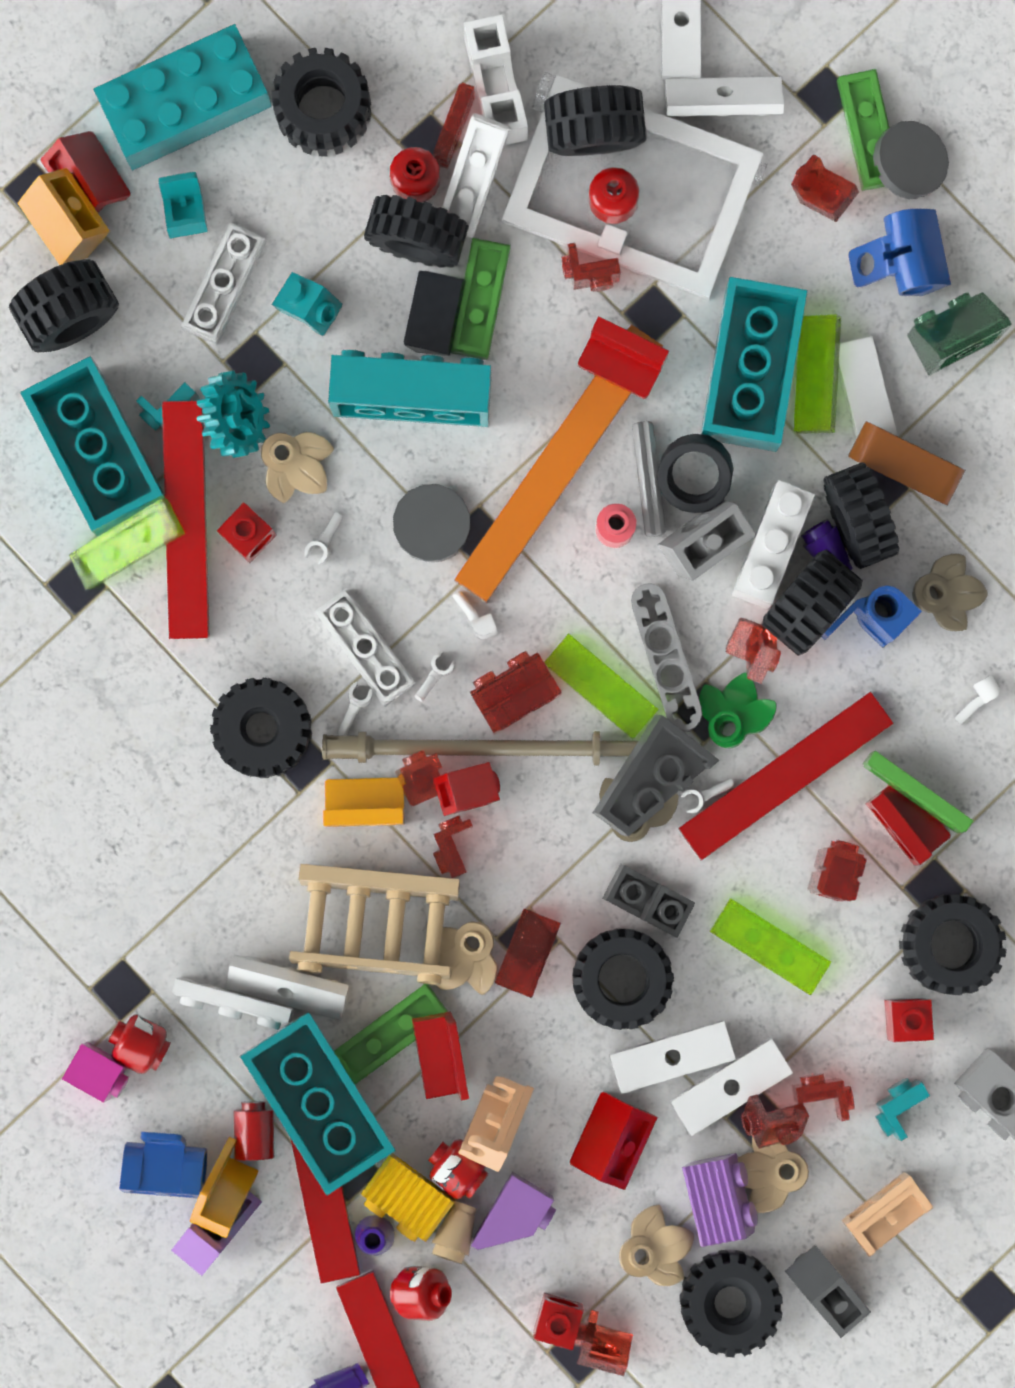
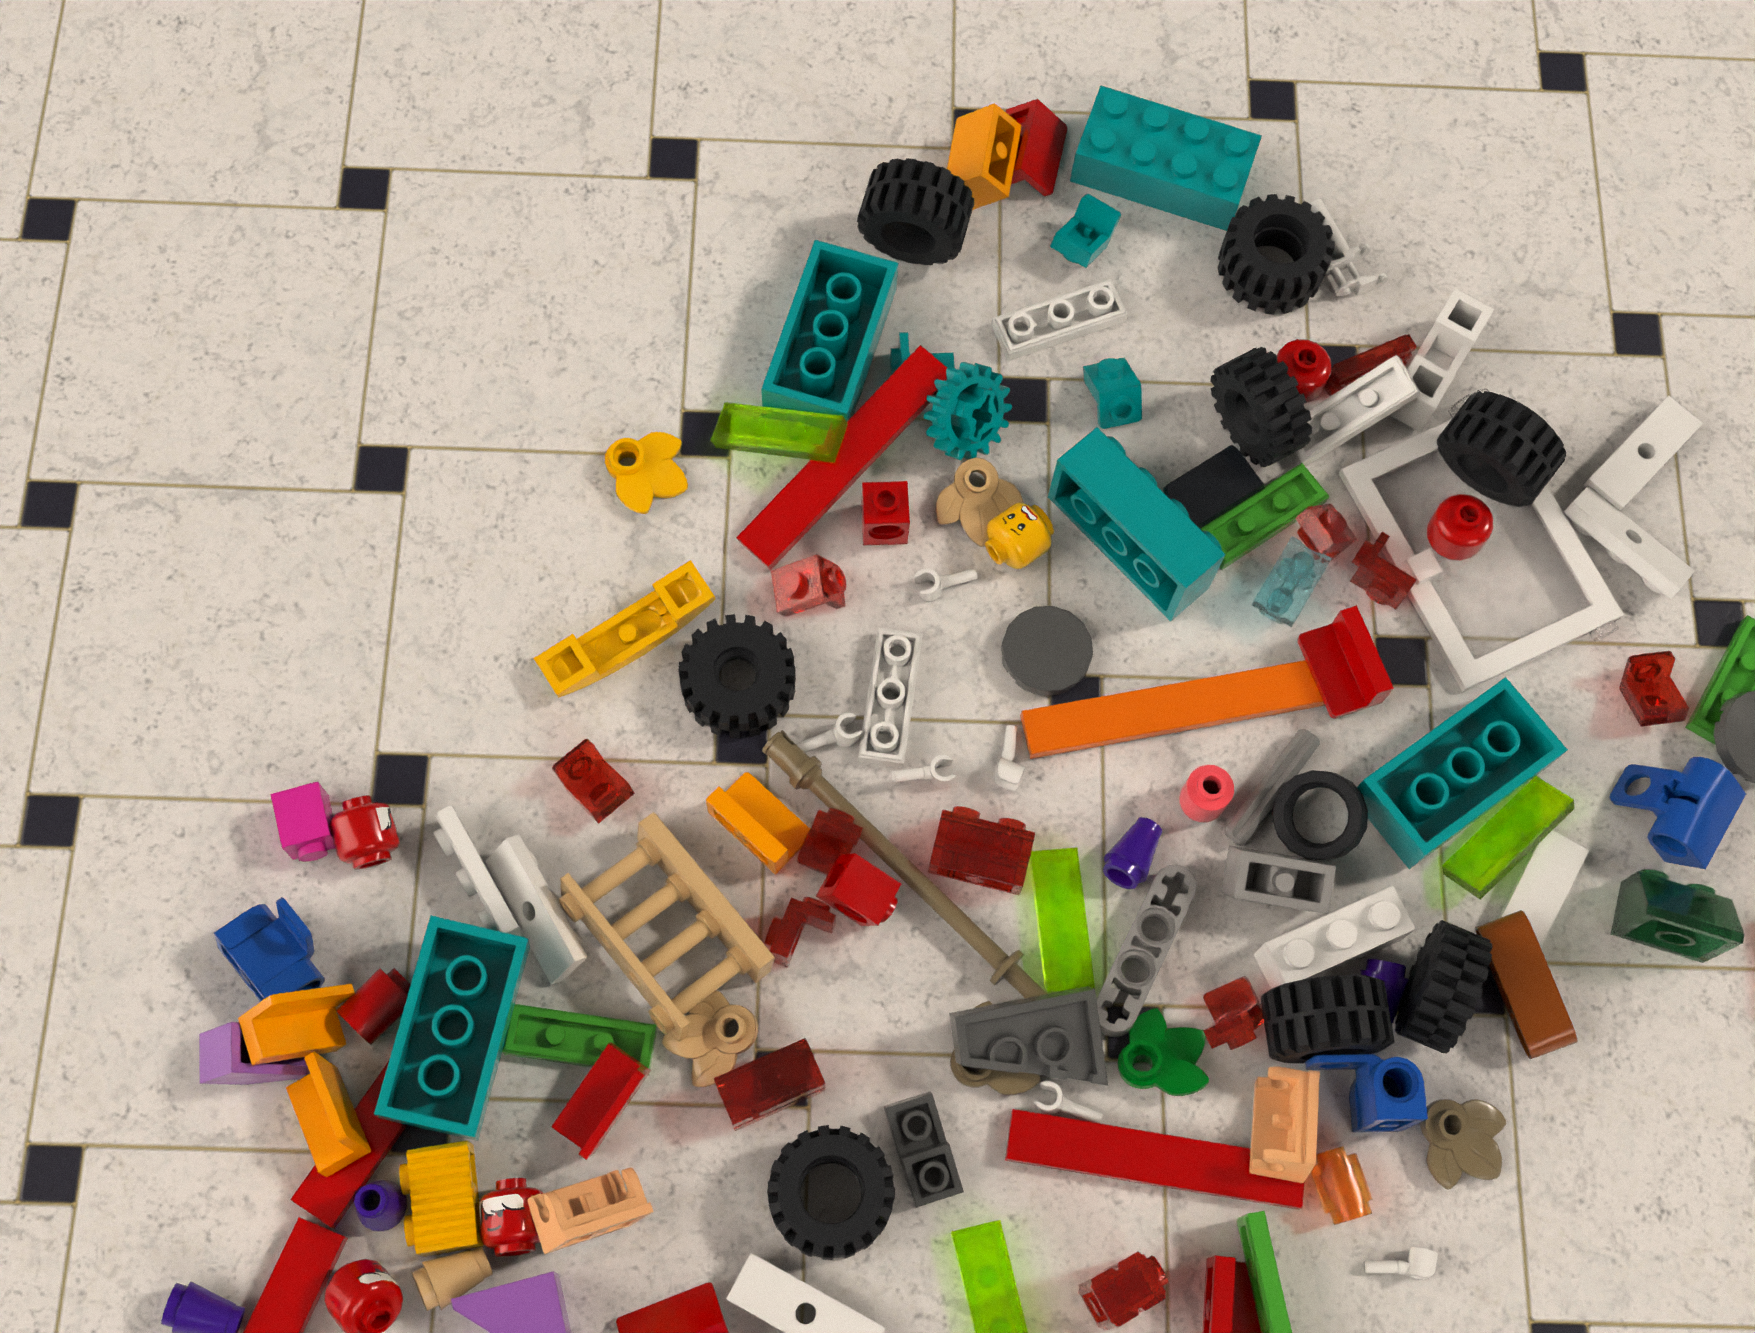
camera: 40 degrees right, 15 degrees down
none -> light orange panel [286,1051,371,1177]
none -> yellow slope [534,560,716,698]
none -> clear red bracket [552,739,635,824]
none -> yellow plate [605,432,688,514]
none -> clear red bracket [771,554,847,617]
none -> yellow head [985,502,1054,569]
none -> dark purple cone [1103,817,1162,889]
none -> light nougat hinge [1249,1066,1320,1183]
none -> clear light blue hips [1252,536,1332,627]
none -> clear red bracket [1295,504,1357,565]
none -> white piece [1310,199,1388,296]
none -> clear orange brick [1310,1146,1373,1225]

